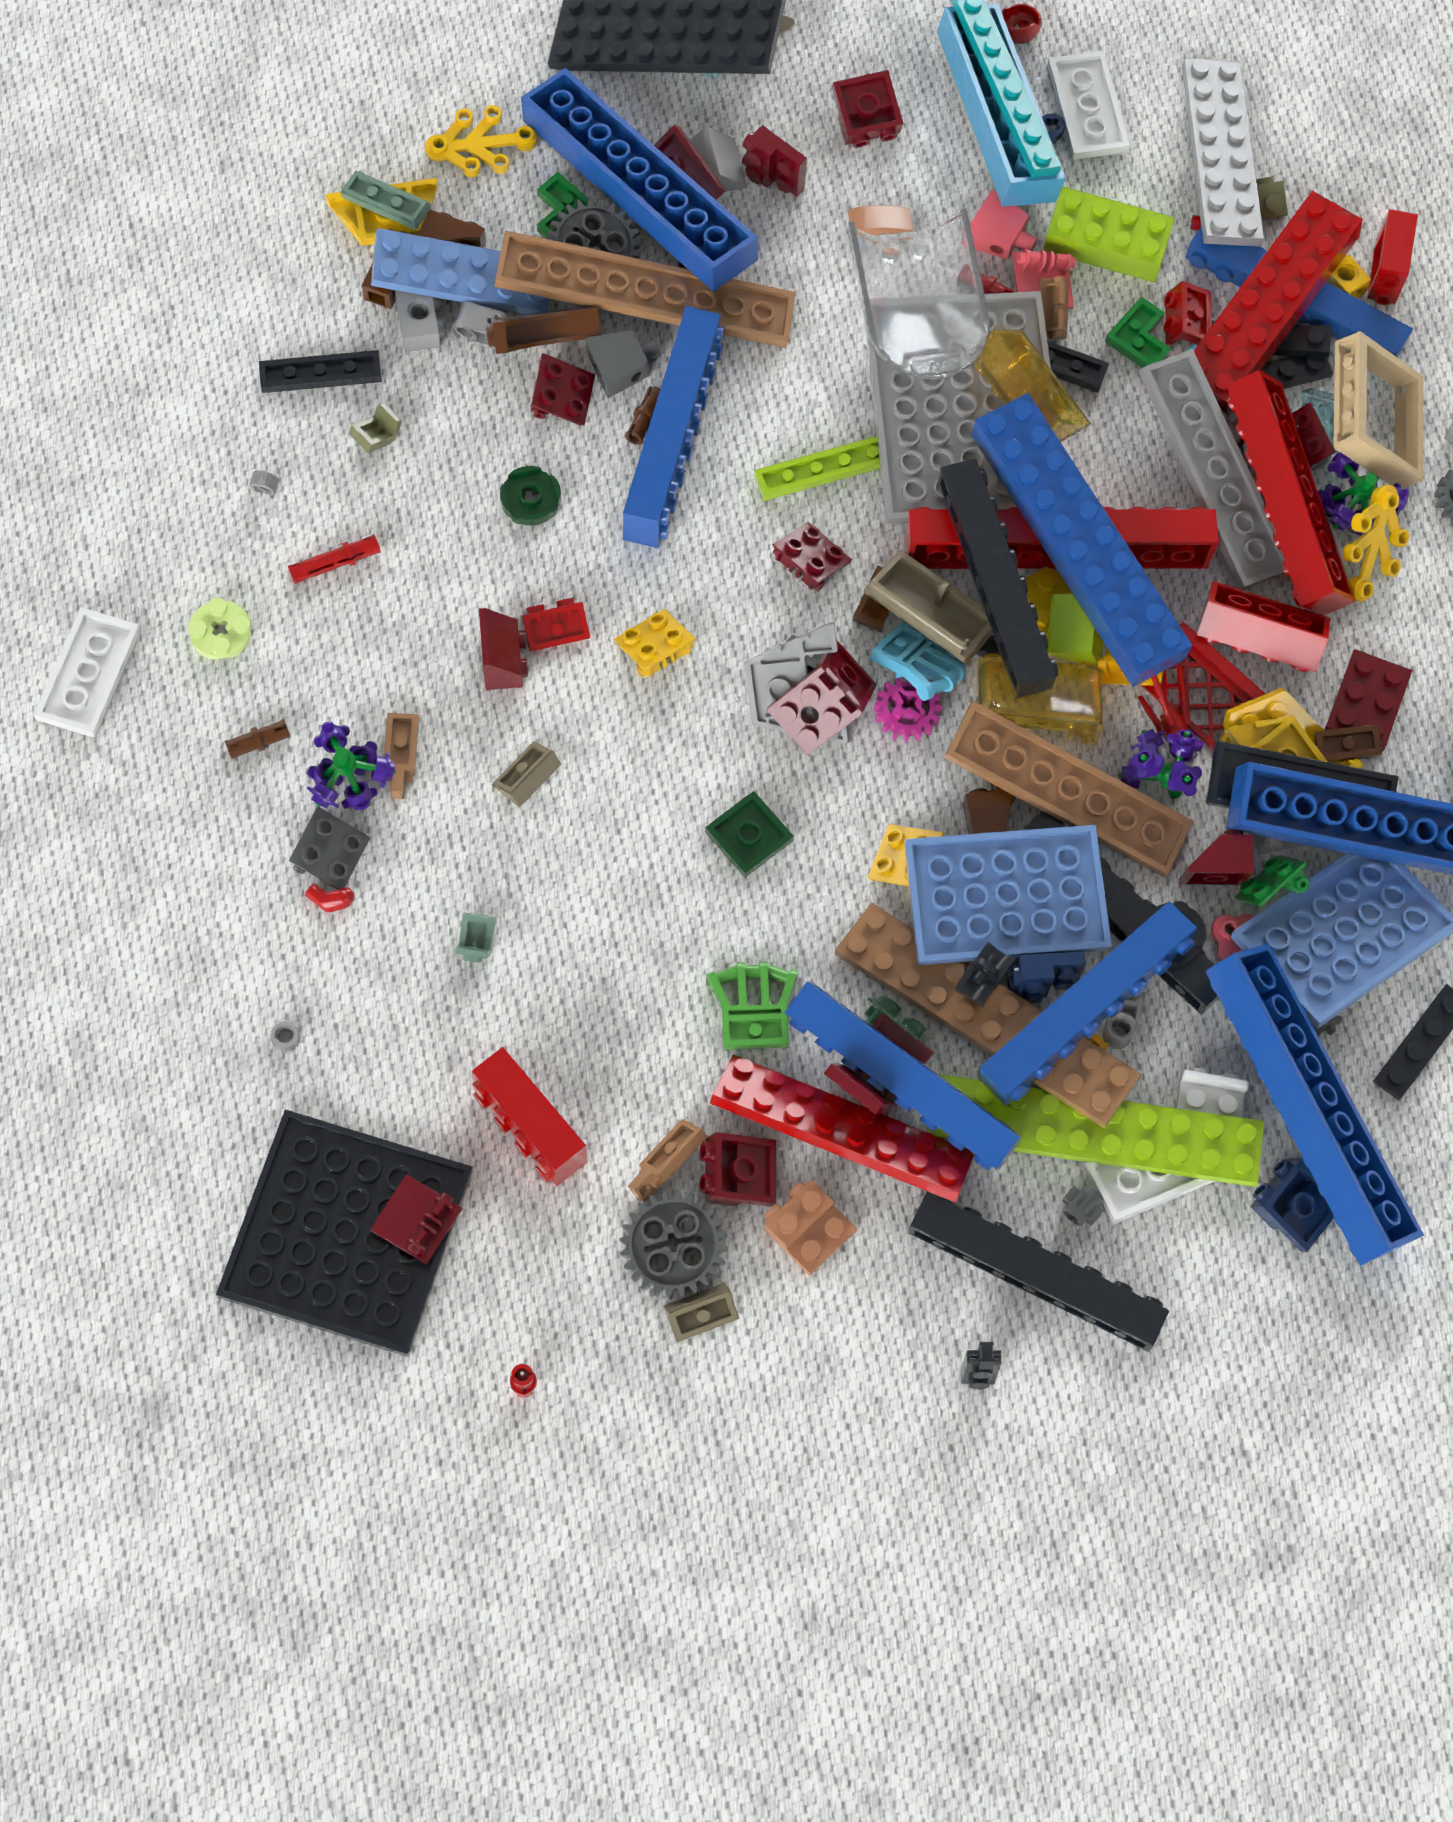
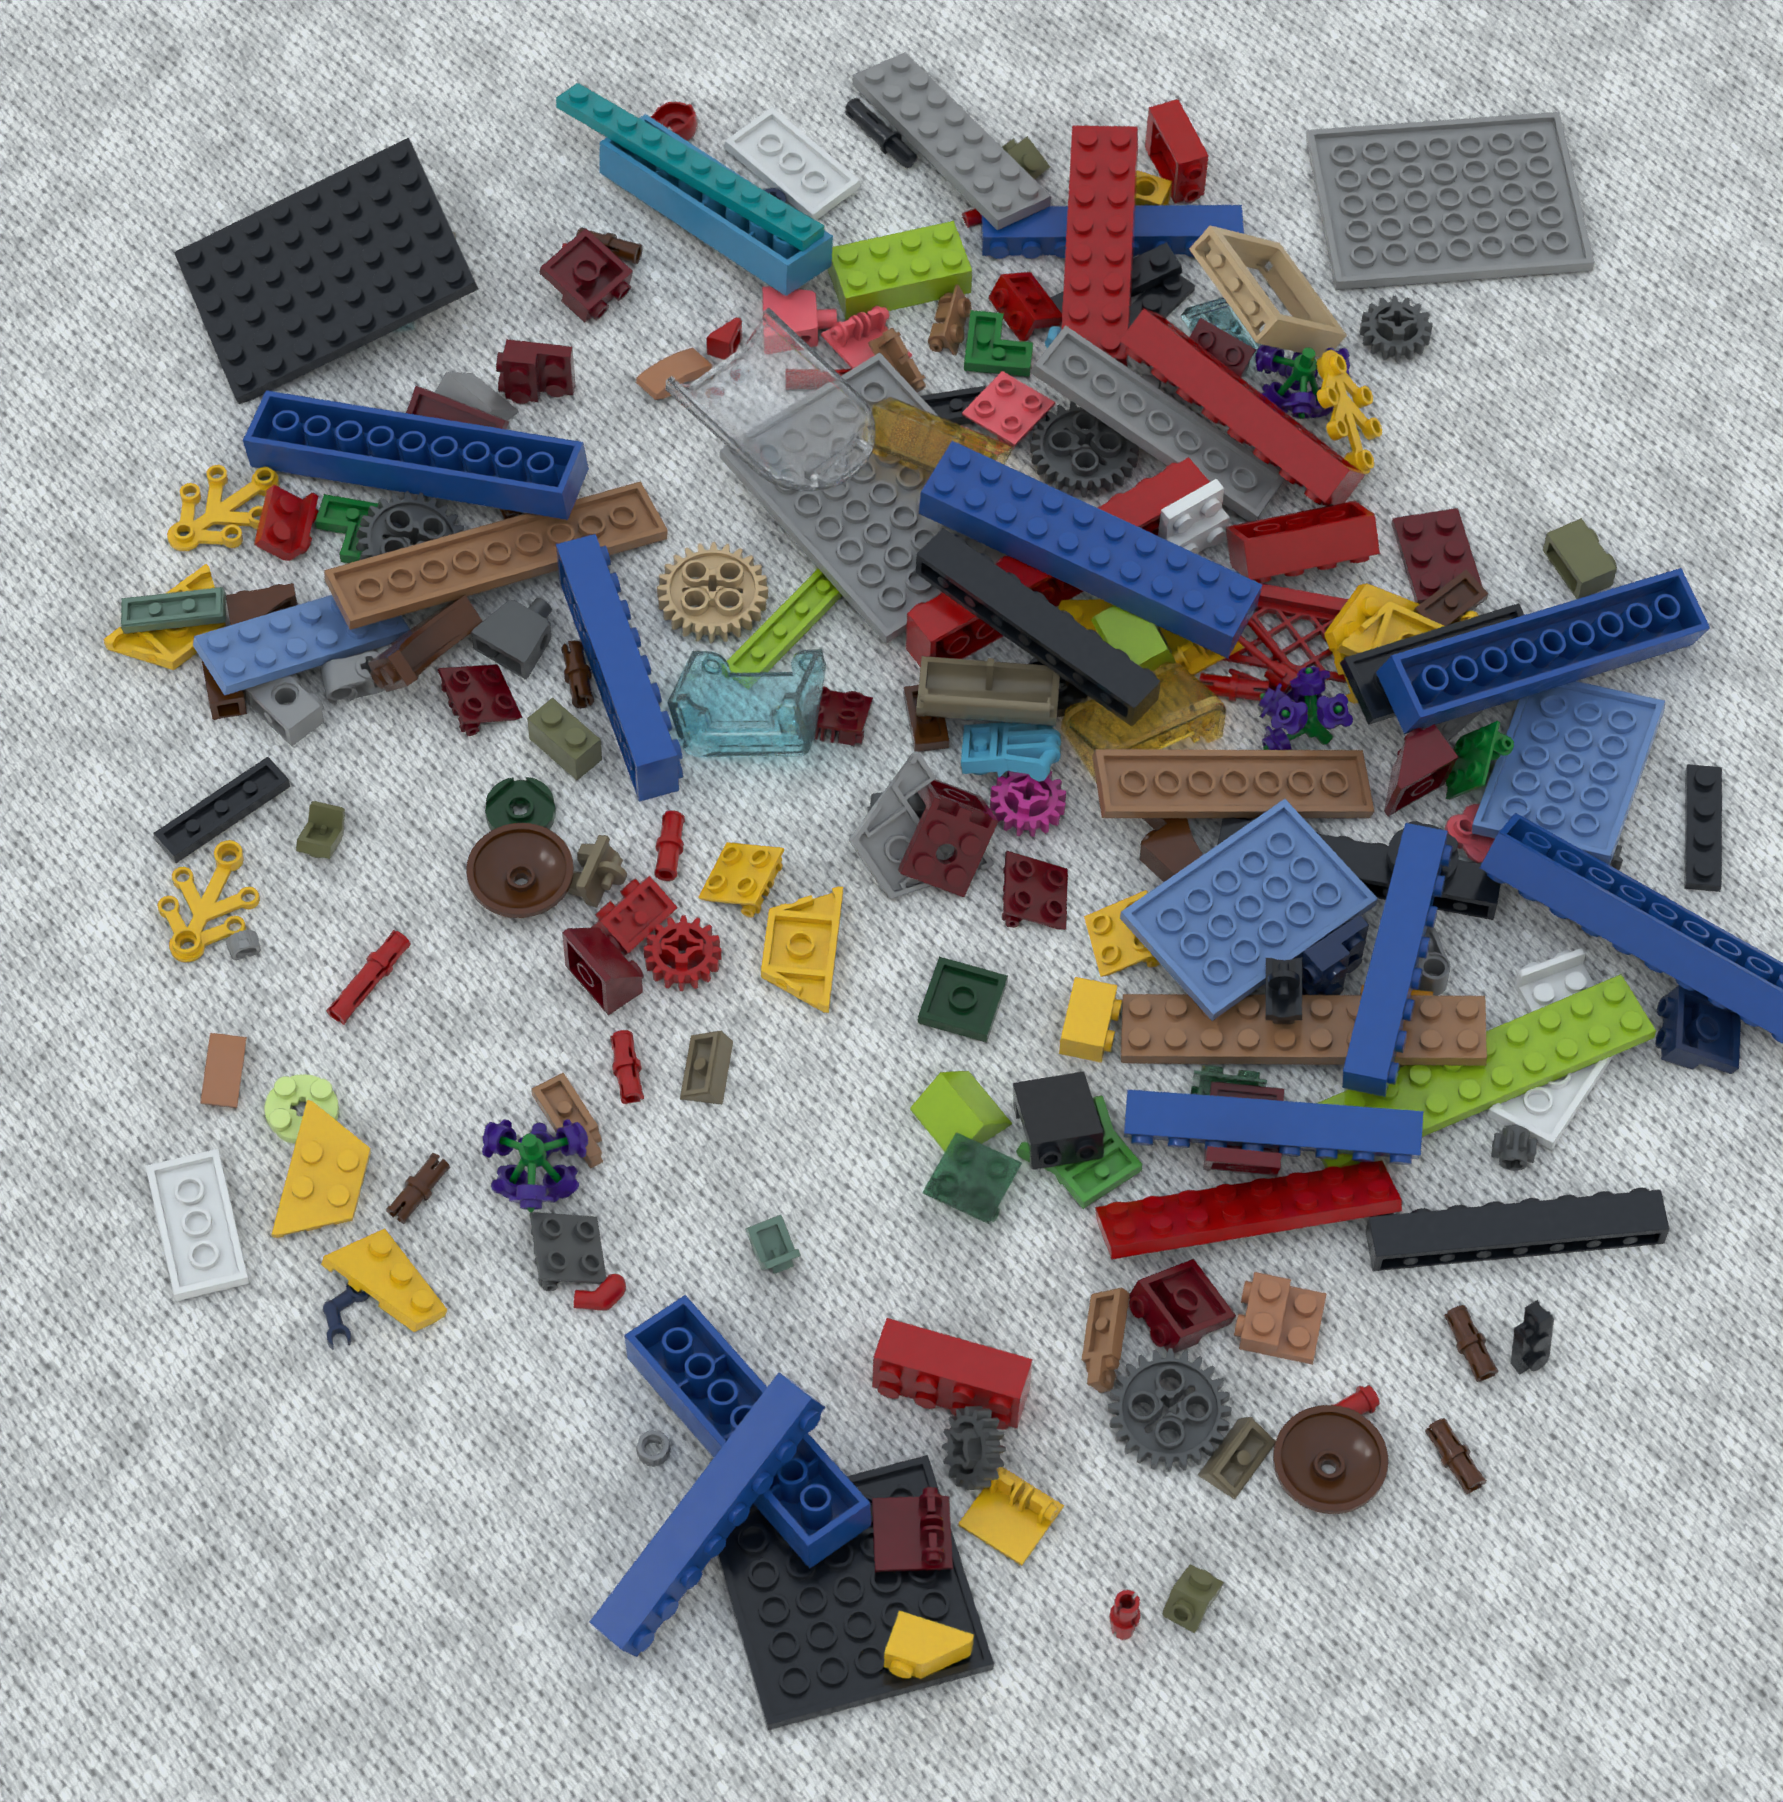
camera: 30 degrees left, 10 degrees down
none -> yellow plant [157,840,260,962]
none -> nougat slope [200,1033,247,1108]
none -> red bracket [254,484,319,561]
none -> yellow wing [271,1100,371,1238]
none -> yellow wing [321,1228,447,1332]
none -> dark blue arm [322,1283,370,1350]
none -> reddish brown dish [466,823,574,918]
none -> olive piece [527,698,602,780]
none -> dark tan hips [568,835,627,908]
none -> reddish brown pin [576,227,643,264]
none -> blue brick [589,1372,826,1657]
none -> red pin [610,1030,644,1104]
none -> blue brick [624,1295,871,1568]
none -> red gear [643,915,722,991]
none -> red pin [654,810,685,881]
none -> tan gear [657,542,768,643]
none -> clear light blue windscreen [667,649,826,757]
none -> red slope [706,317,742,361]
none -> yellow wing [761,886,843,1013]
none -> black axle [845,98,917,168]
none -> yellow slope [884,1611,974,1679]
none -> lime slope [910,1071,1012,1162]
none -> clear green hinge [923,1132,1022,1224]
none -> medium nougat hinge [928,285,971,356]
none -> dark grey gear [942,1406,1006,1490]
none -> yellow hinge [958,1467,1064,1566]
none -> coral hinge [962,371,1055,452]
none -> dark red hinge [1002,851,1068,930]
none -> black panel [1013,1071,1104,1170]
none -> dark grey gear [1030,401,1139,498]
none -> yellow brick [1059,977,1122,1063]
none -> white plate [1158,479,1230,554]
none -> olive bracket [1162,1564,1224,1633]
none -> red pin [1198,672,1270,701]
none -> reddish brown dish [1273,1405,1388,1514]
none -> red pin [1332,1385,1380,1415]
none -> reddish brown pin [1425,1418,1487,1495]
none -> reddish brown pin [1444,1305,1498,1382]

